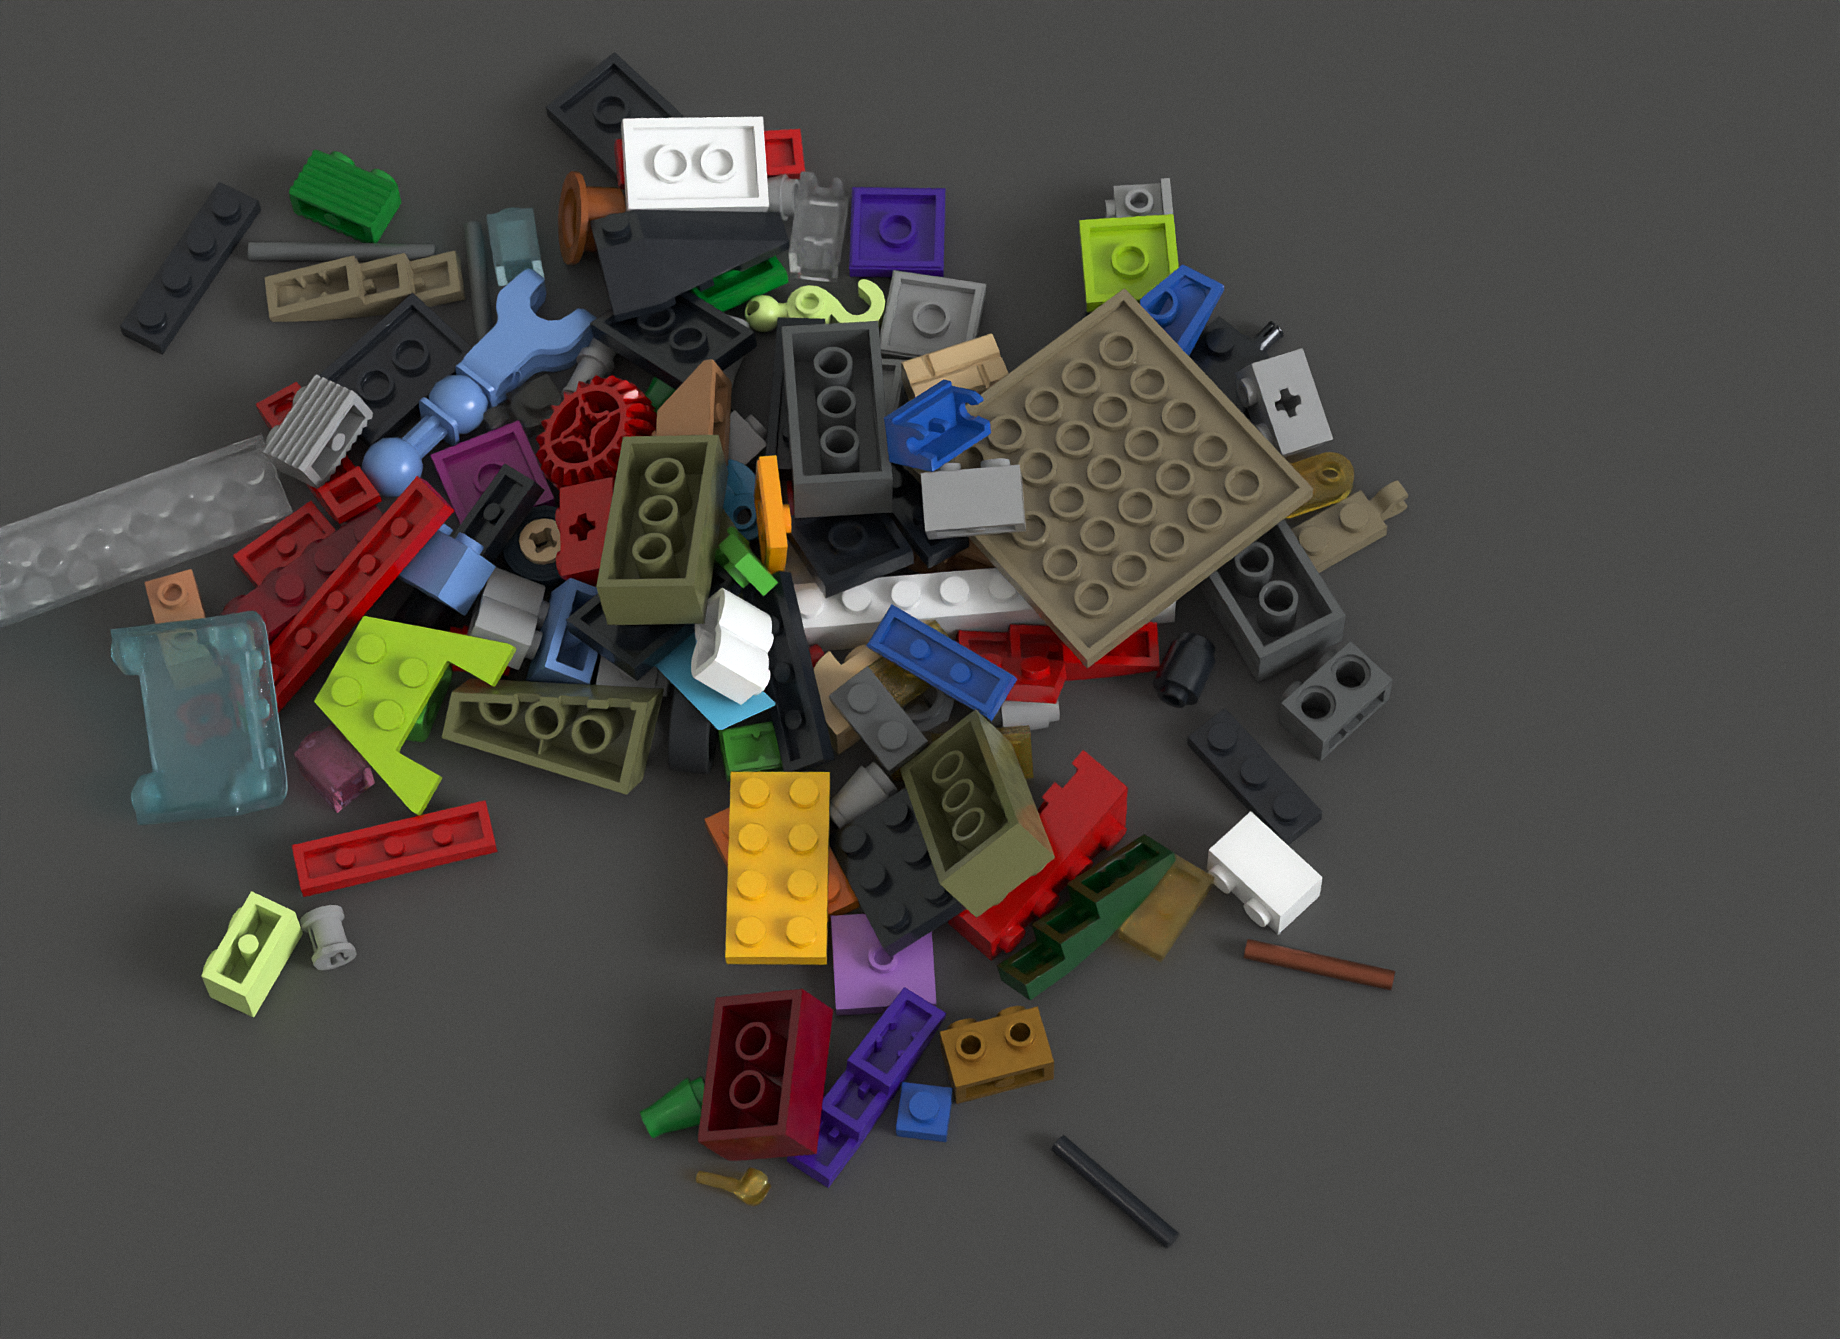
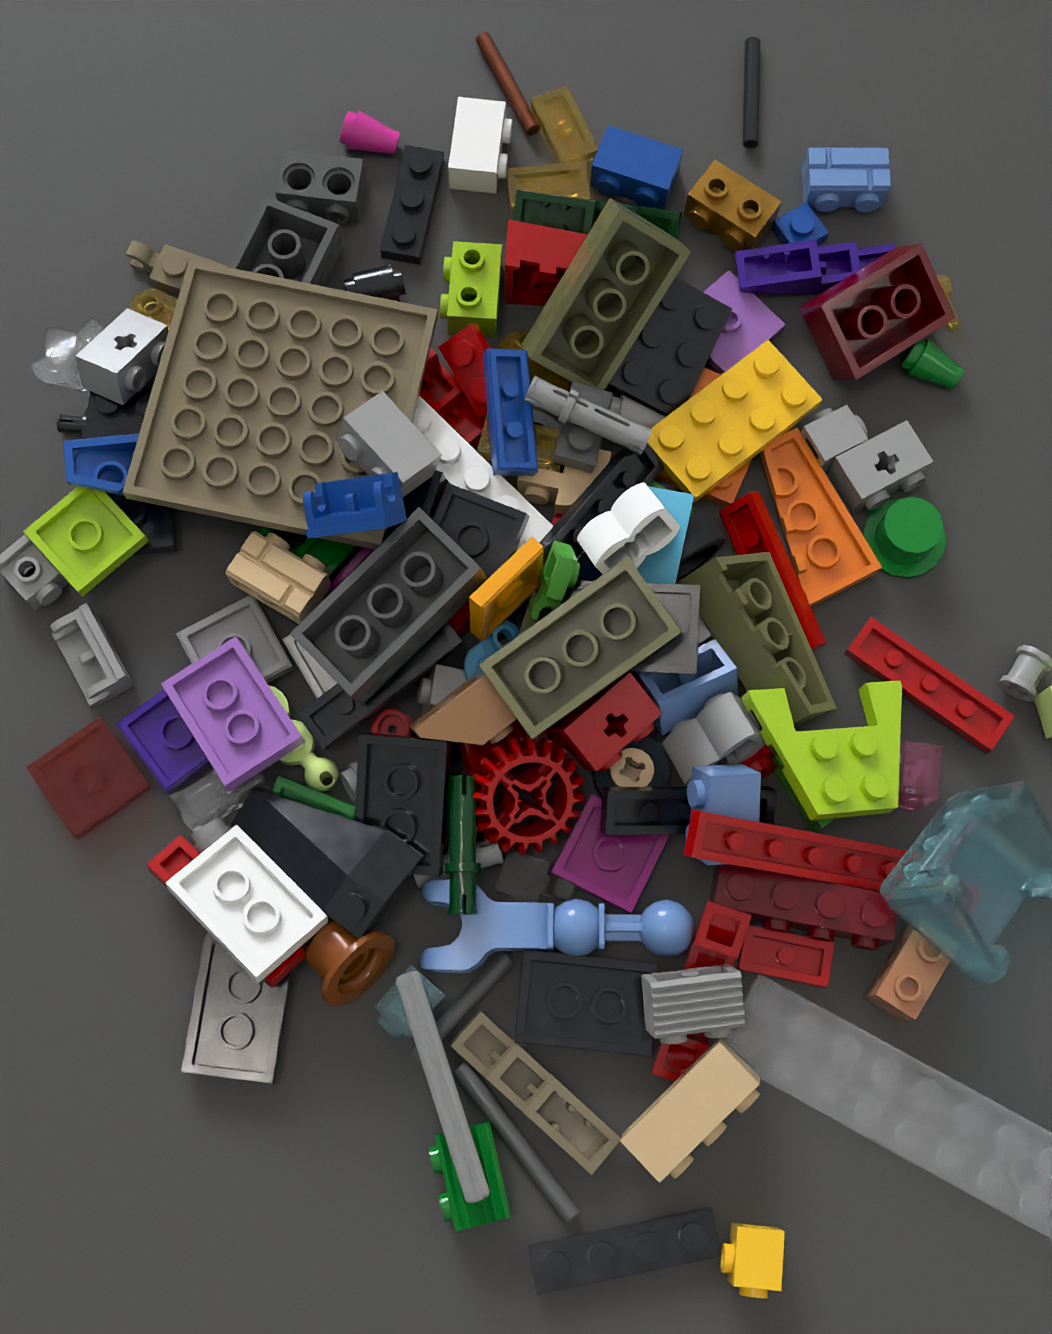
camera: 135 degrees left, 10 degrees up
none -> clear red plate [26,716,152,840]
none -> clear plate [31,318,104,392]
none -> light grey hinge [50,603,135,709]
none -> medium lavender plate [161,636,306,792]
none -> dark pink cone [340,110,401,156]
none -> red plate [371,708,413,736]
none -> light grey axle [396,971,490,1203]
none -> lime brick [440,241,502,337]
none -> dark green pin [445,776,481,915]
none -> light grey pin [524,376,652,455]
none -> clear yellow plate [531,85,598,171]
none -> blue brick [590,125,683,210]
none -> tan brick [620,1038,760,1183]
none -> red plate [719,492,827,652]
none -> yellow brick [721,1223,785,1298]
none -> orange wing [759,427,882,607]
none -> medium blue brick [801,148,891,212]
none -> light grey brick [801,405,868,472]
none -> light grey brick [828,420,934,513]
none -> green piece [863,497,946,579]

